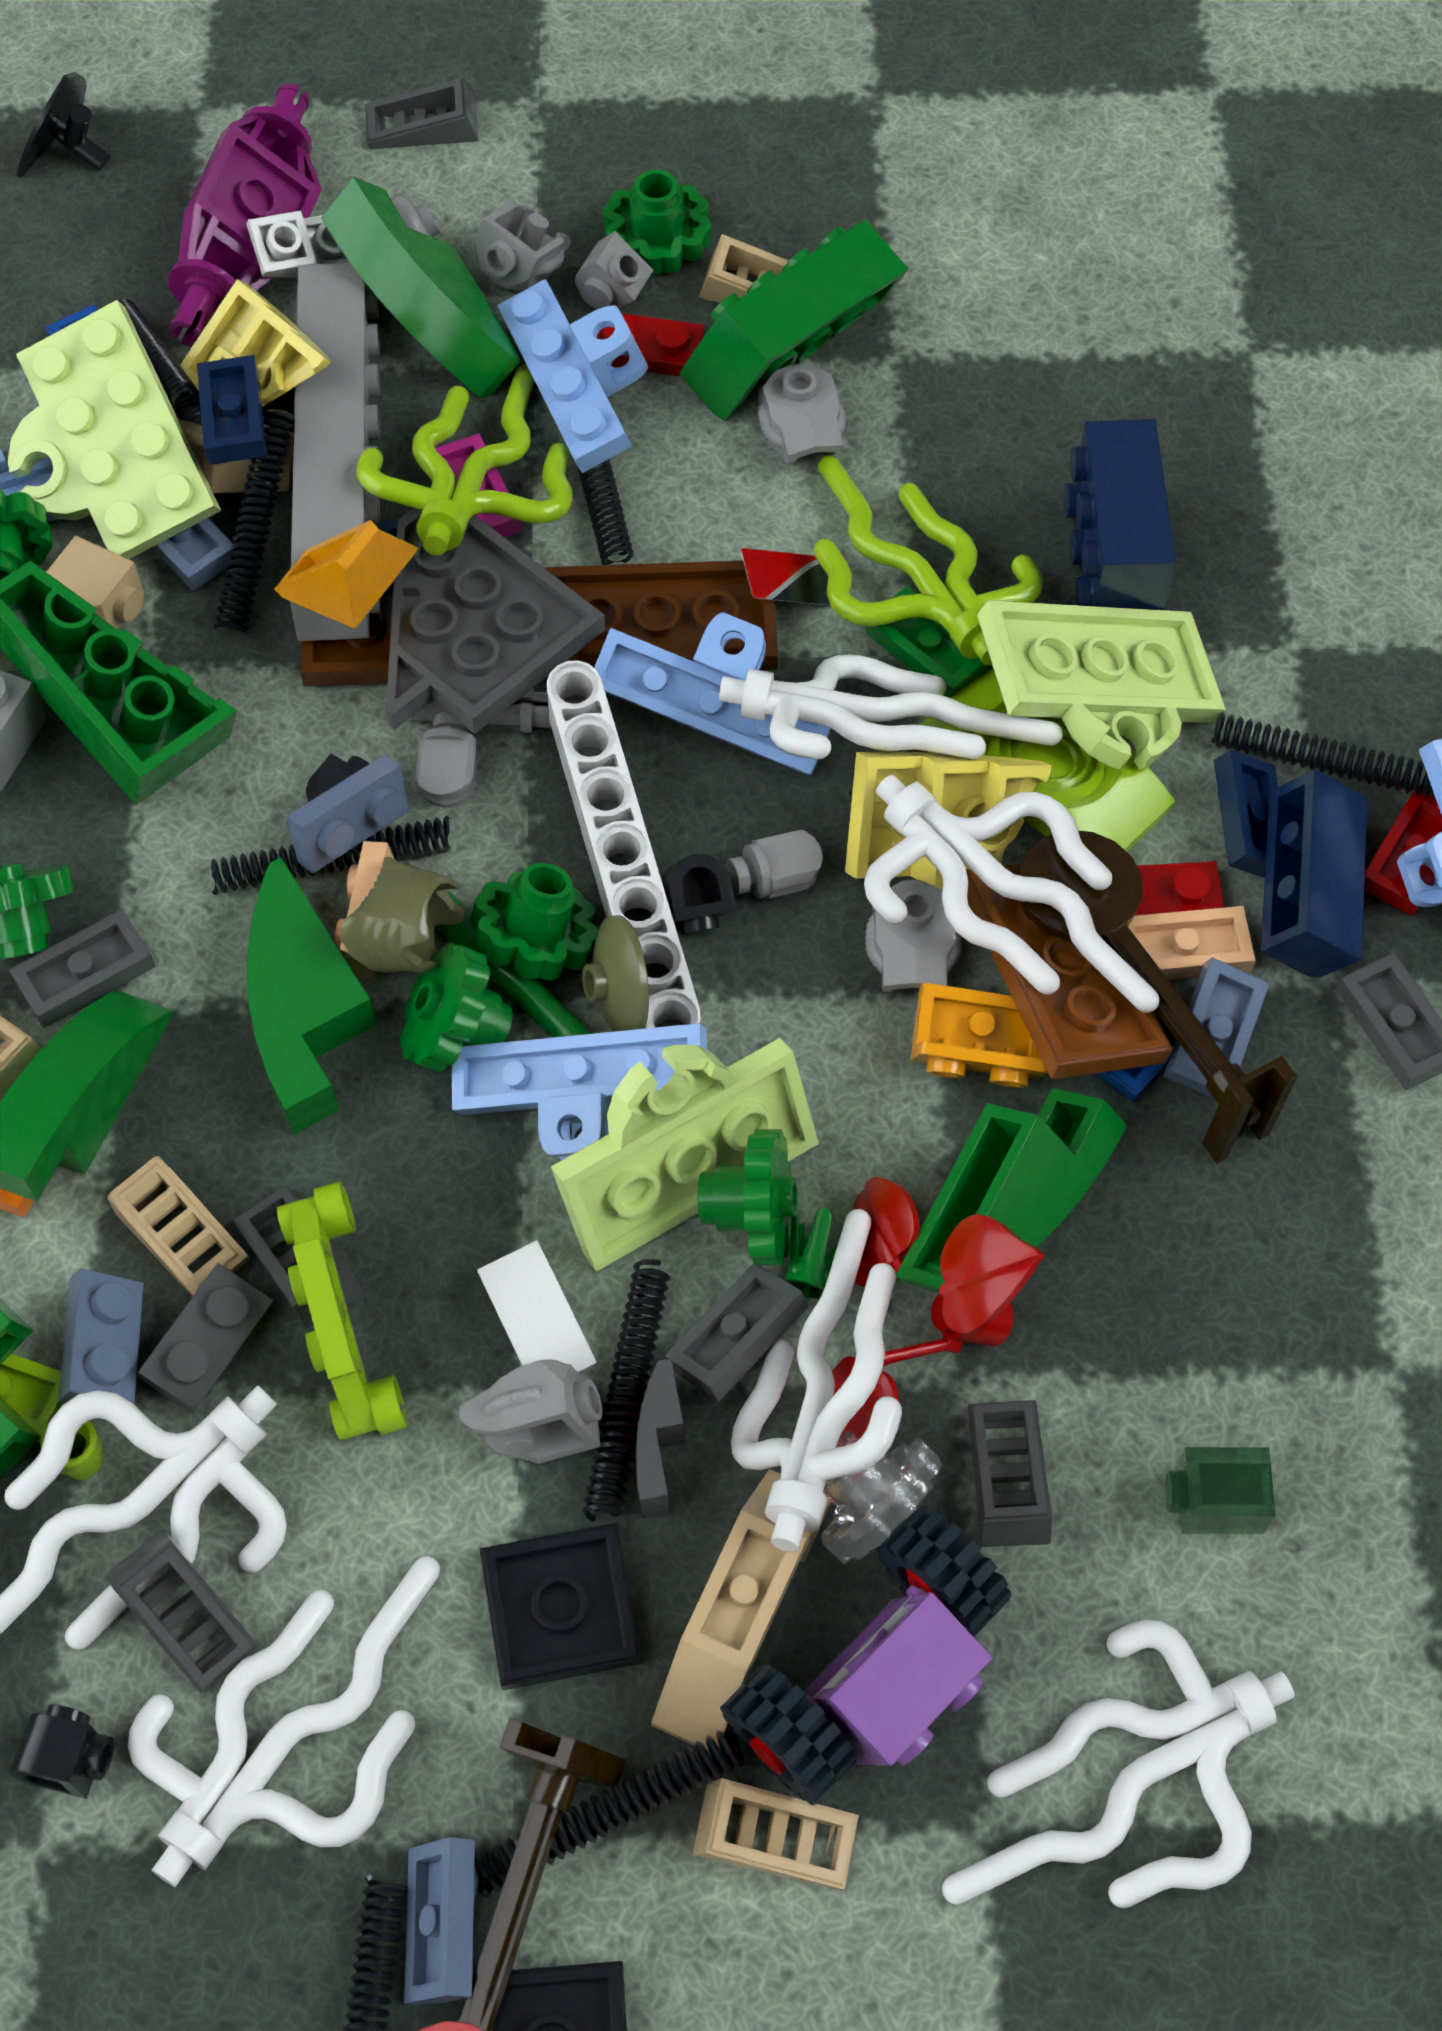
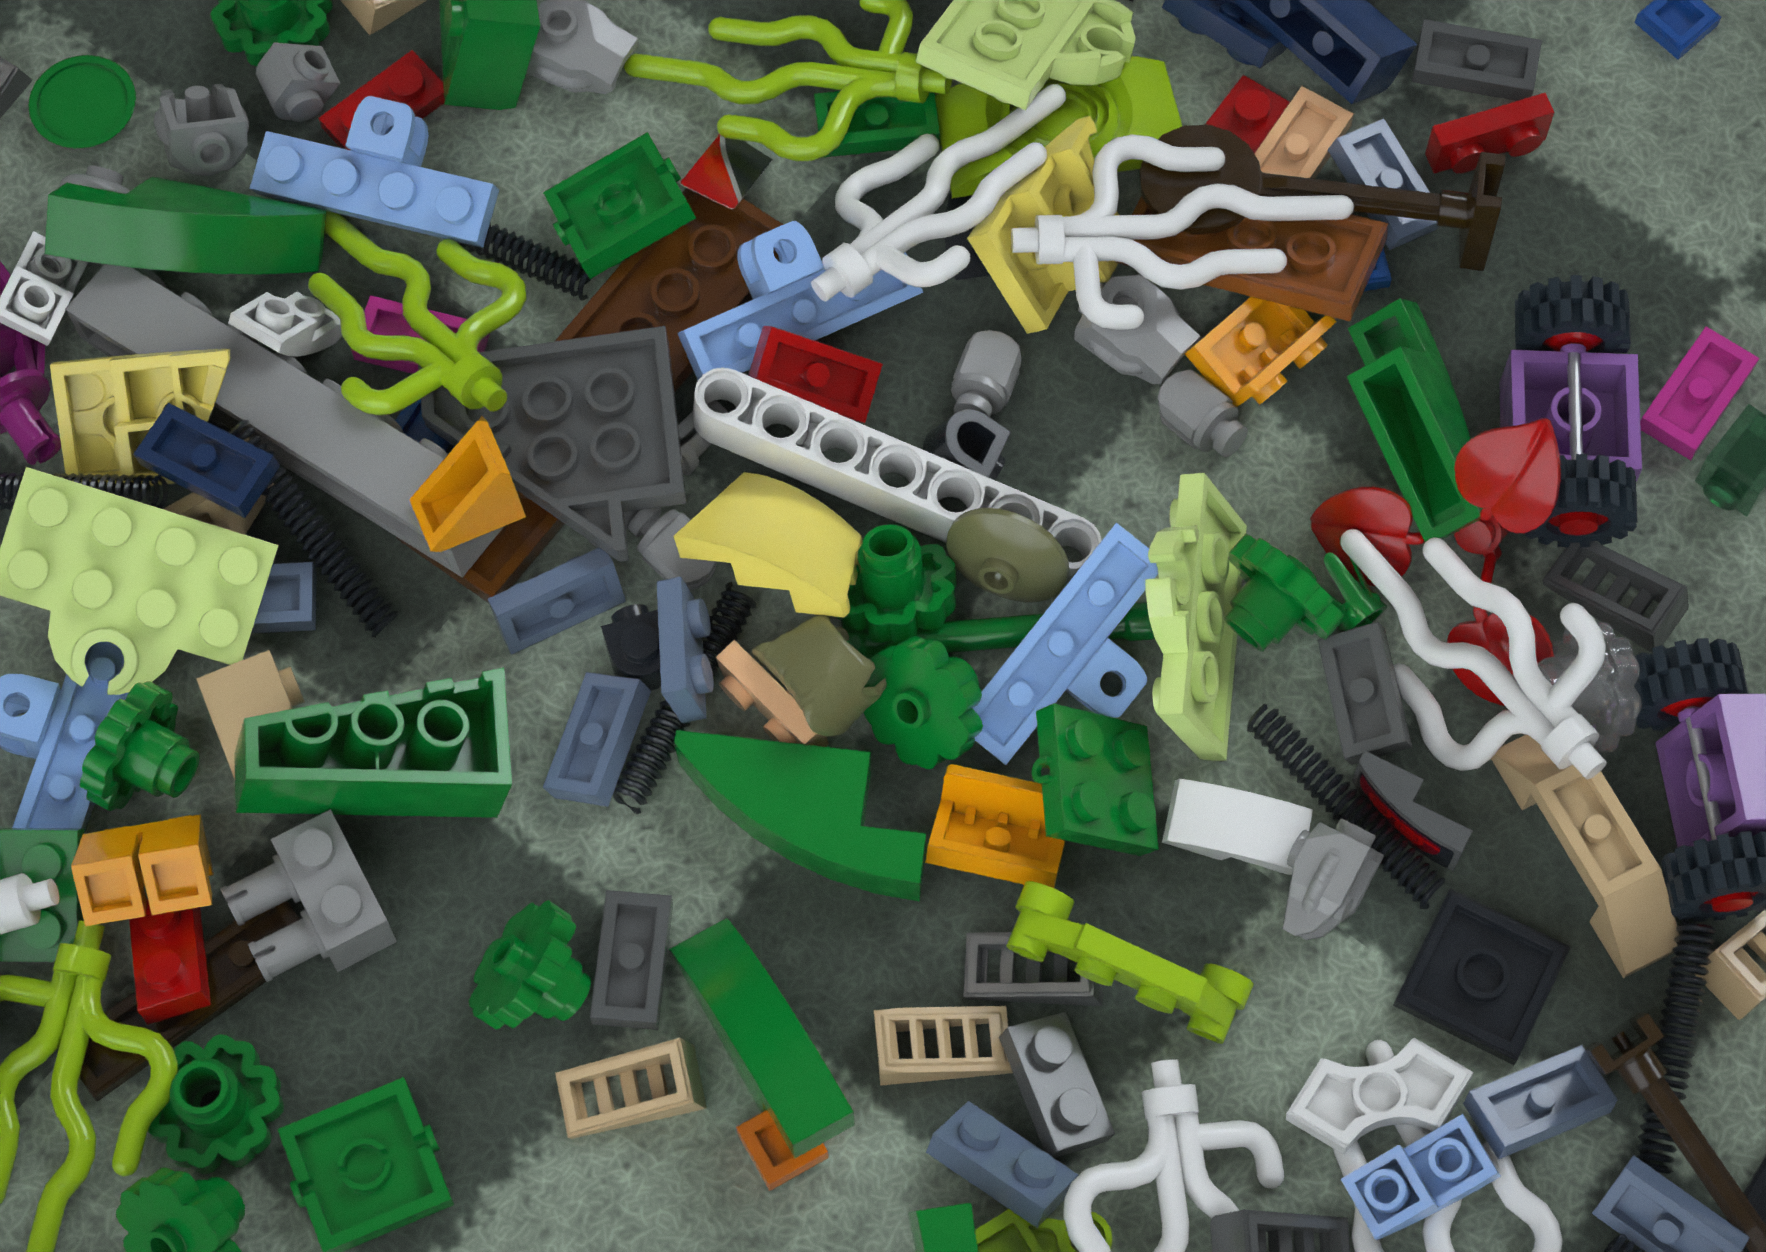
camera: 50 degrees left, 5 degrees up
none -> green piece [28,55,136,148]
none -> white slope [228,292,342,357]
none -> sand blue plate [488,548,626,655]
none -> green plate [543,132,696,279]
none -> sand blue plate [543,672,651,807]
none -> light yellow slope [673,472,863,618]
none -> red plate [748,326,883,423]
none -> light orange bracket [925,764,1066,888]
none -> green plate [1032,703,1159,856]
none -> light grey arm [1158,370,1248,457]
none -> white tile [1286,1038,1473,1155]
none -> light blue slope [1341,1114,1501,1240]
none -> red plate [1425,93,1555,174]
none -> sand blue plate [1463,1045,1618,1160]
none -> brick [1499,275,1642,548]
none -> dark pink plate [1640,326,1760,461]

